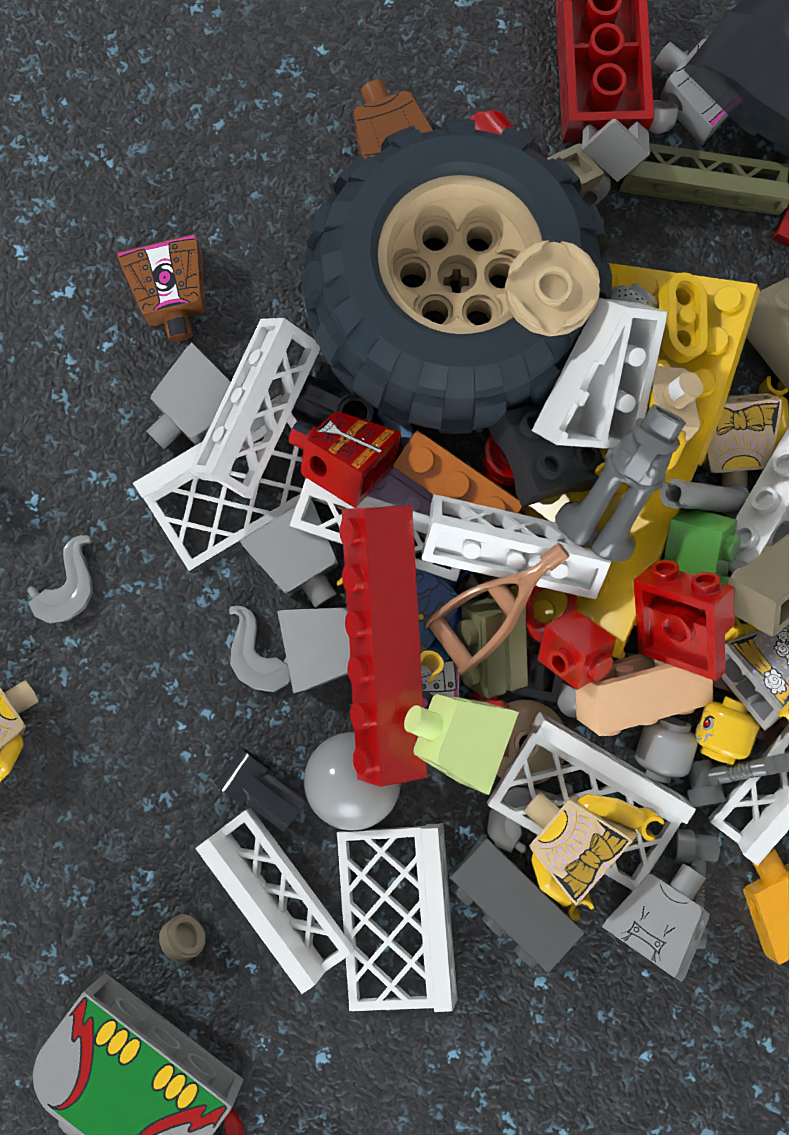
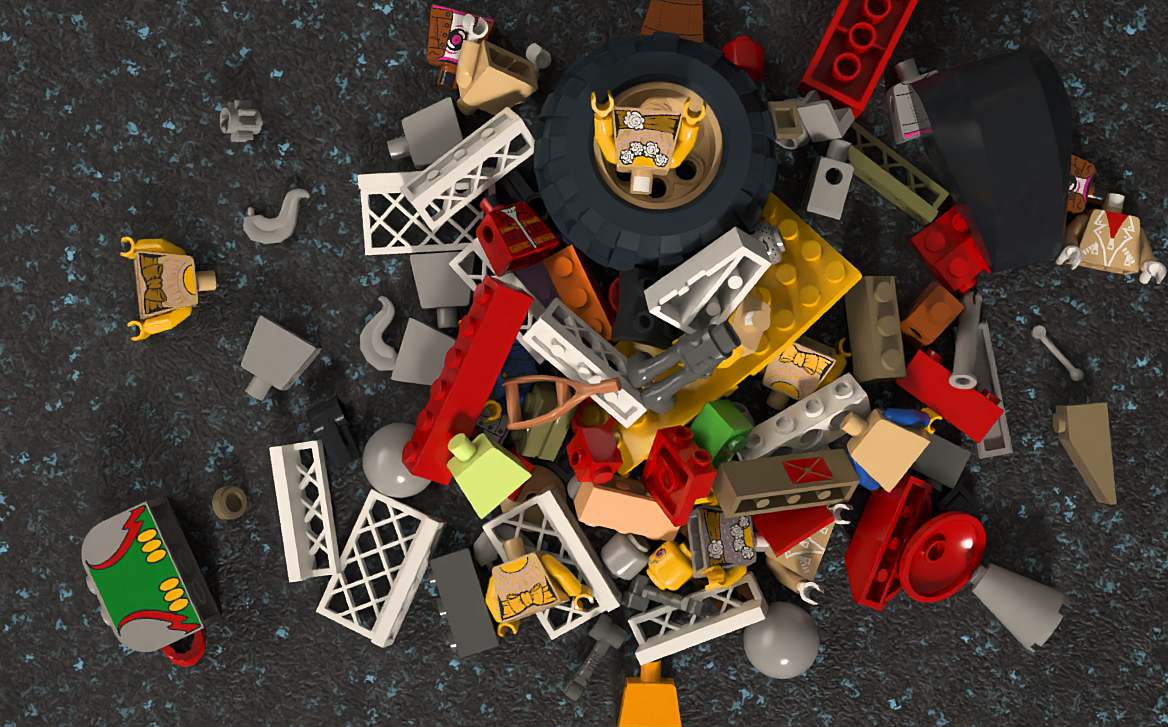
camera: 30 degrees right, 5 degrees up
tan tile [504,240,600,336] -> none
light grey torso [602,864,710,982] -> none
light grey hinge [649,100,679,134] -> none
yellow plate [659,272,708,363] -> none
light grey pin [660,478,750,518] -> none
none -> light grey torso [241,315,322,401]
none -> tan torso [455,14,551,116]
none -> torso [591,90,707,195]
none -> light grey torso [800,139,854,220]

